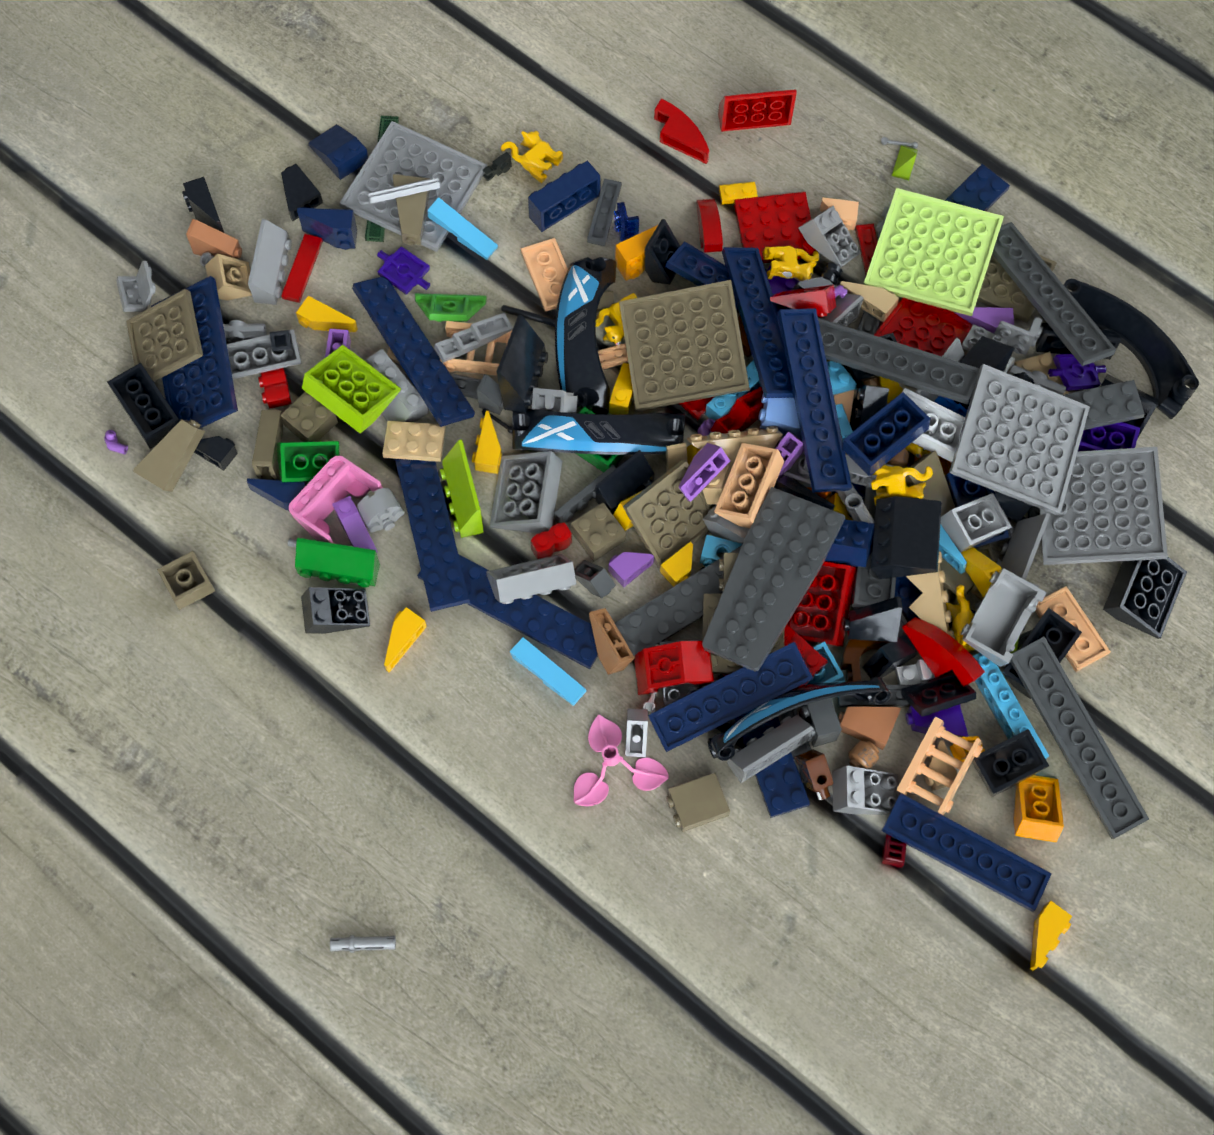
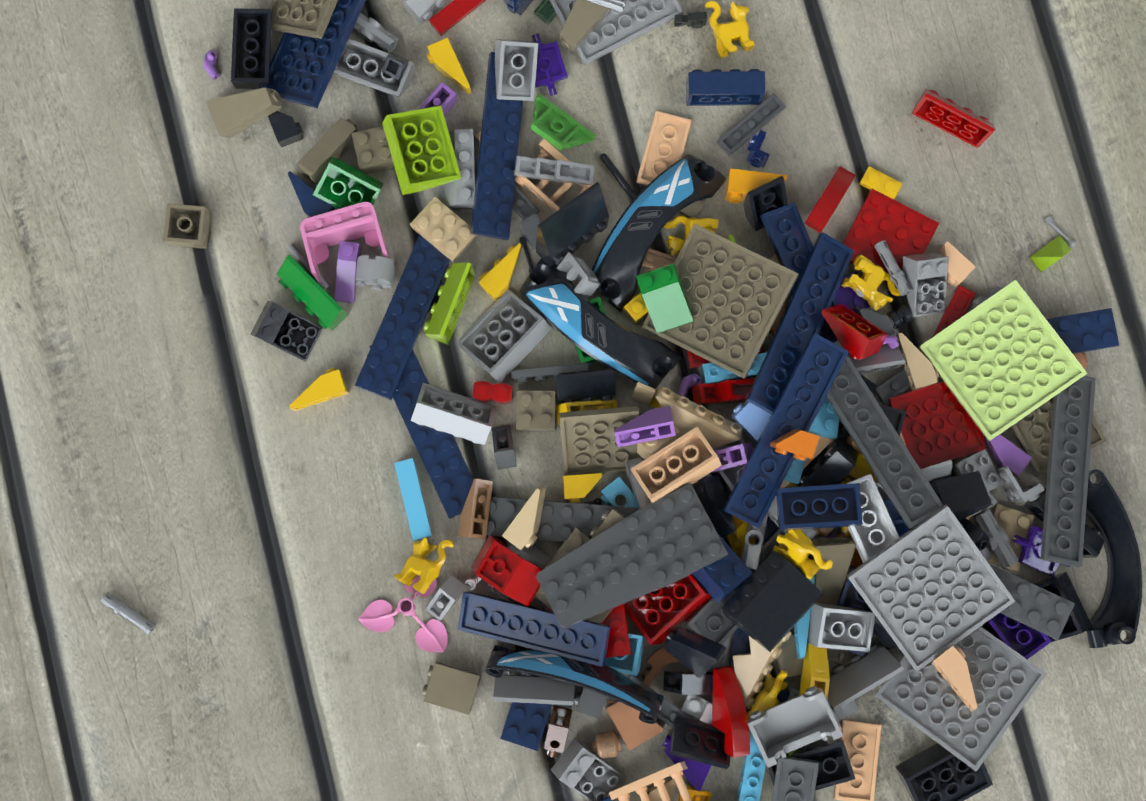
camera: 40 degrees right, 15 degrees up
red brick [258,368,292,409] -> none
medium azure slope [428,197,498,260] -> none
medium lavender slope [608,552,654,588] -> none
red slope [654,98,710,164] -> none
none -> yellow animal [394,537,454,594]
none -> light grey slope [495,39,538,101]
none -> tan slope [502,486,546,550]
none -> slope [636,263,694,334]
none -> orange slope [770,429,820,461]
none -> light grey pin [874,240,912,296]
none -> light nougat slope [932,646,978,712]

